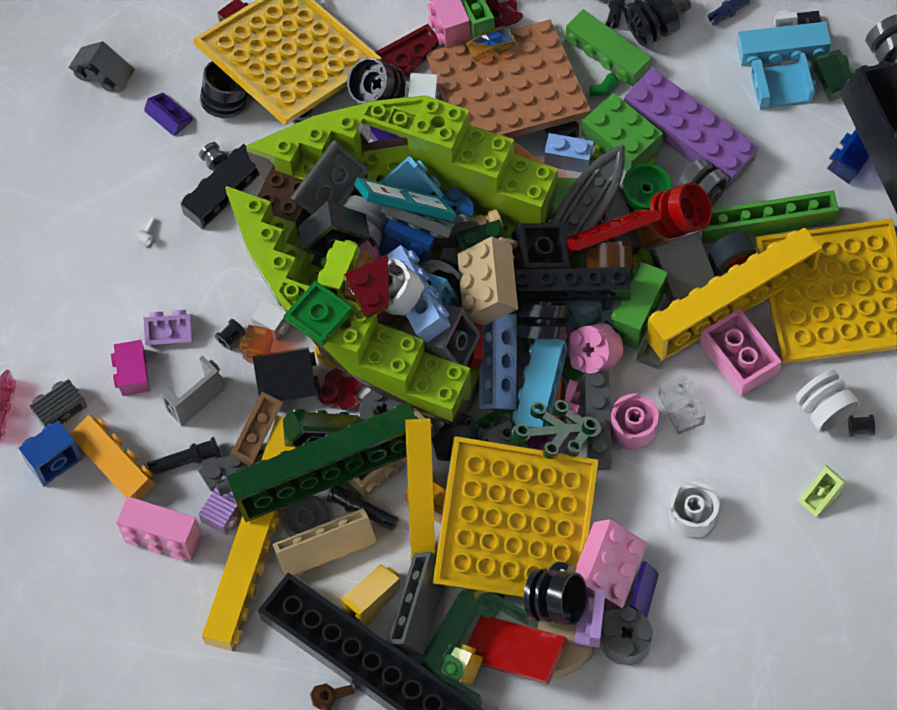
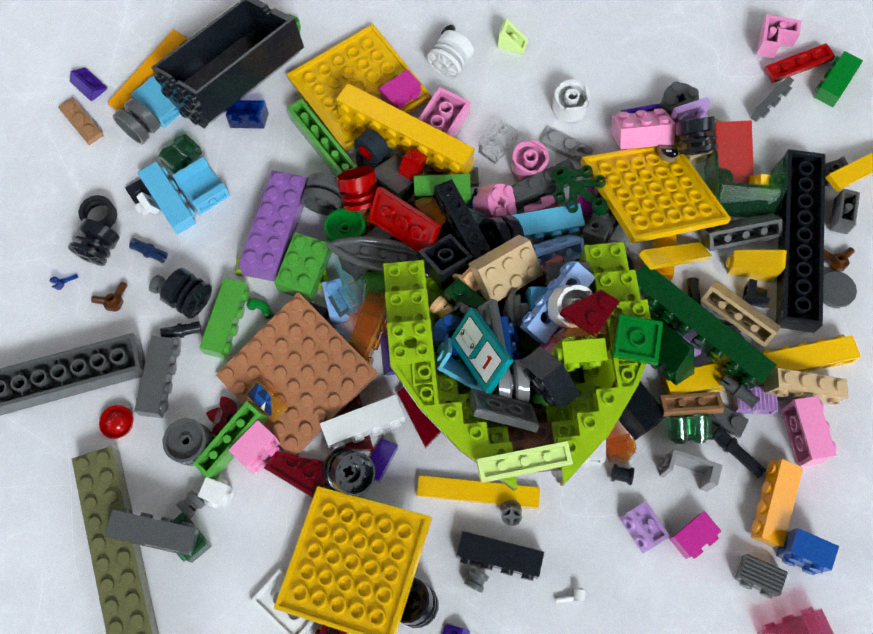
camera: 120 degrees left, 5 degrees up
none -> clear light blue slope [328,277,367,317]
none -> dark pink brick [379,70,421,109]
none -> red brick [398,148,428,182]
none -> yellowish green plate [476,441,573,483]
none -> light grey hinge [541,128,593,162]
none -> clear green brick [668,414,712,444]
none -> black panel [742,279,770,308]
none -> tan brick [764,368,849,405]
none -> dark grey tile [823,271,857,308]

